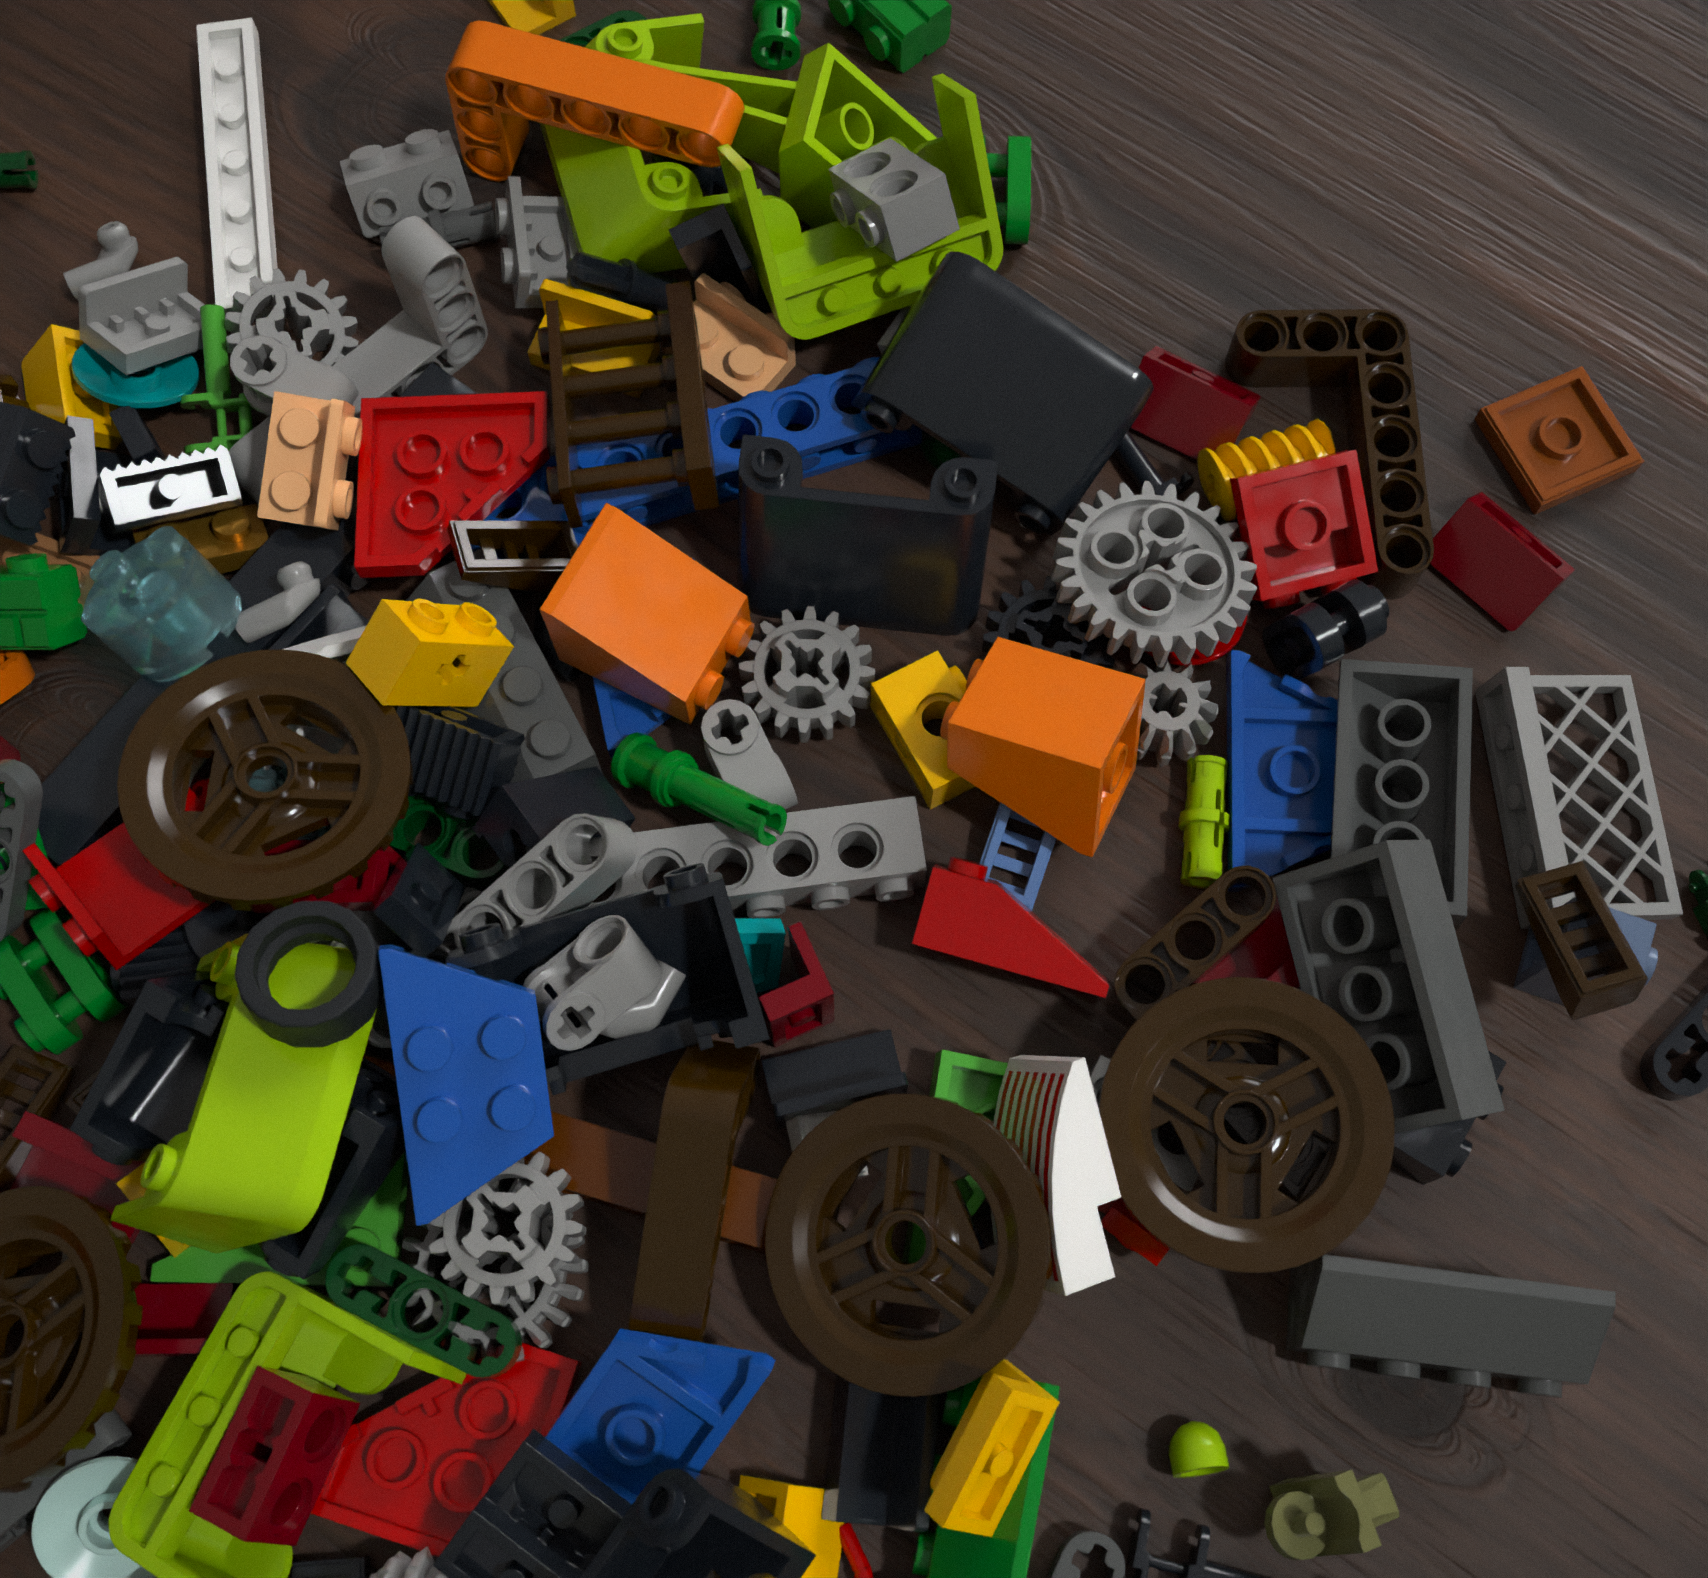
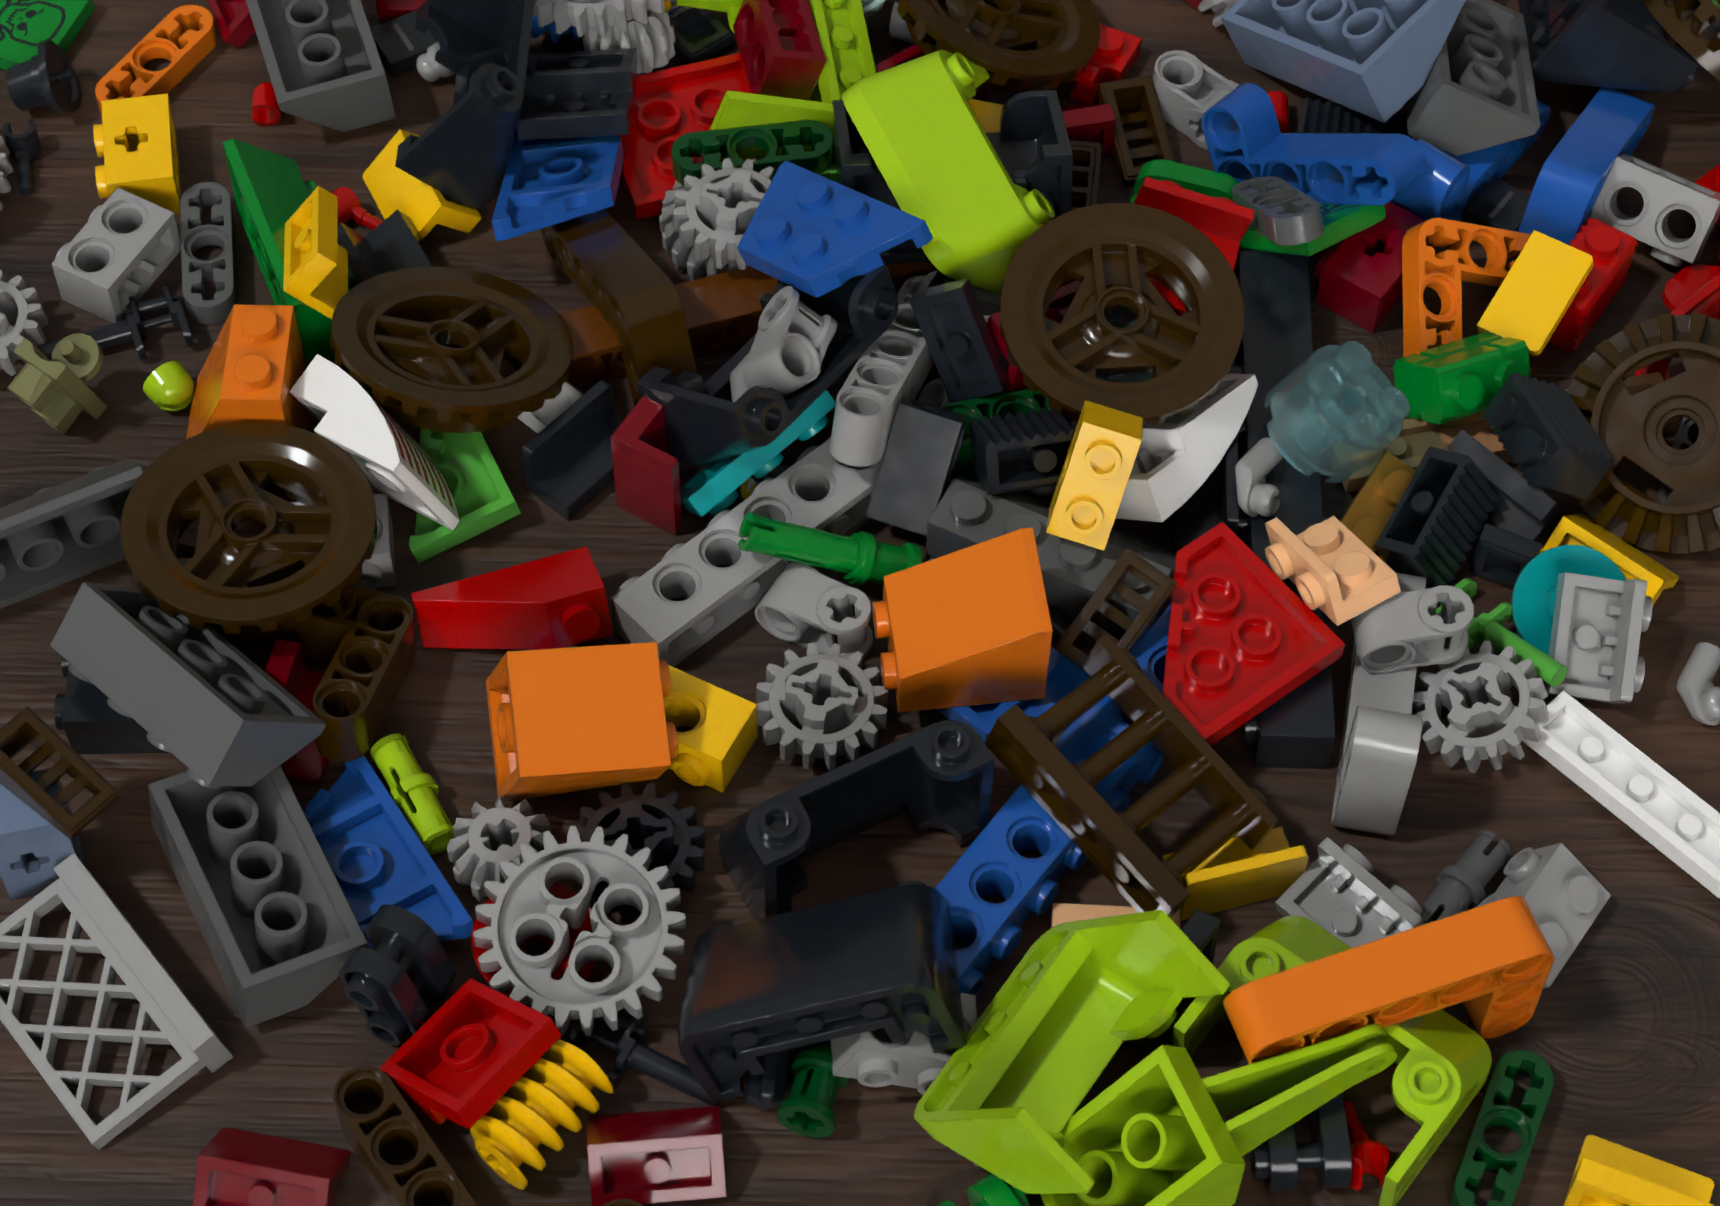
camera: 145 degrees right, 15 degrees down
black tyre [234,901,384,1047] -> none
black axle [565,251,679,311] -> none
light grey brick [828,138,960,262] -> none
none -> orange slope [186,304,309,439]

